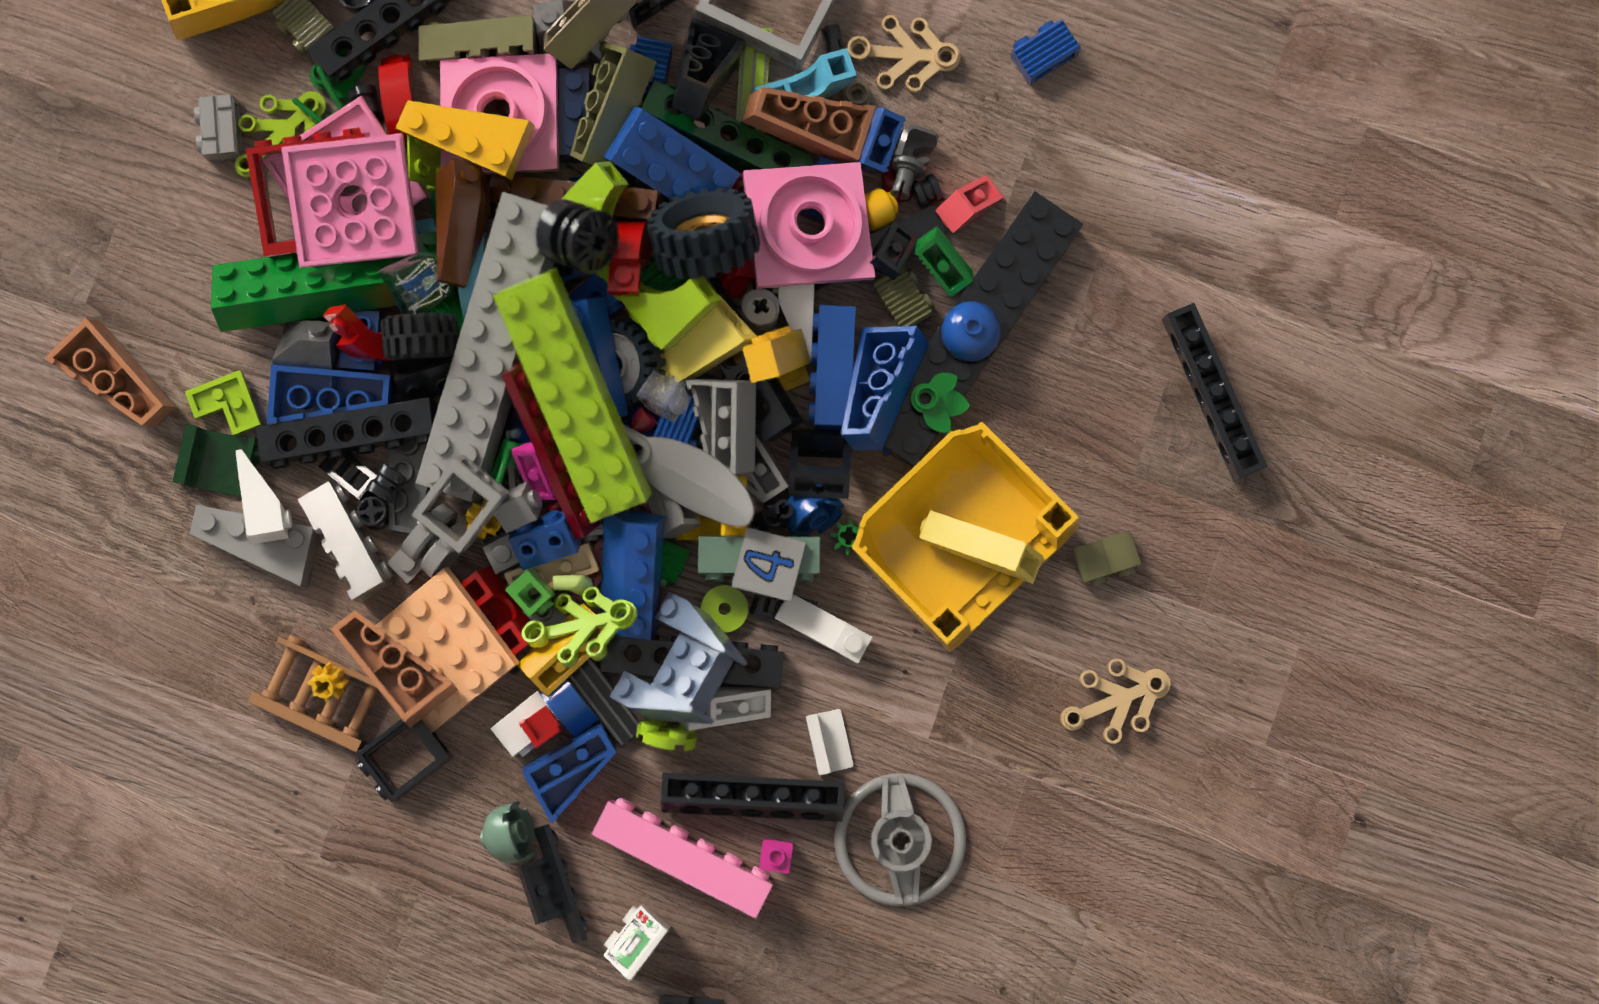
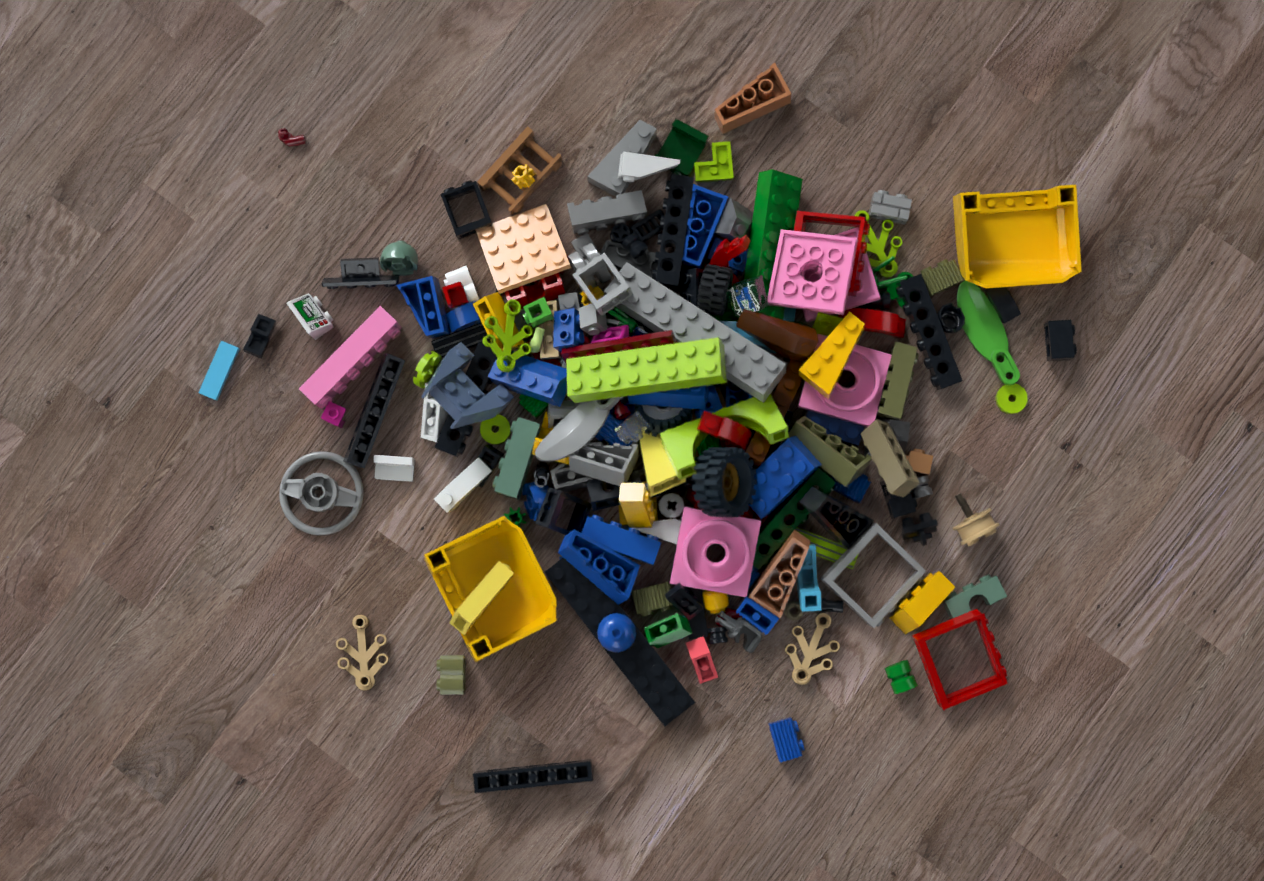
camera: 105 degrees right, 0 degrees up
nougat wedge [331,610,458,728] -> none
black wheel [536,199,619,274] -> none
light grey tile [732,527,806,602] -> none
green plate [910,373,970,433] -> none

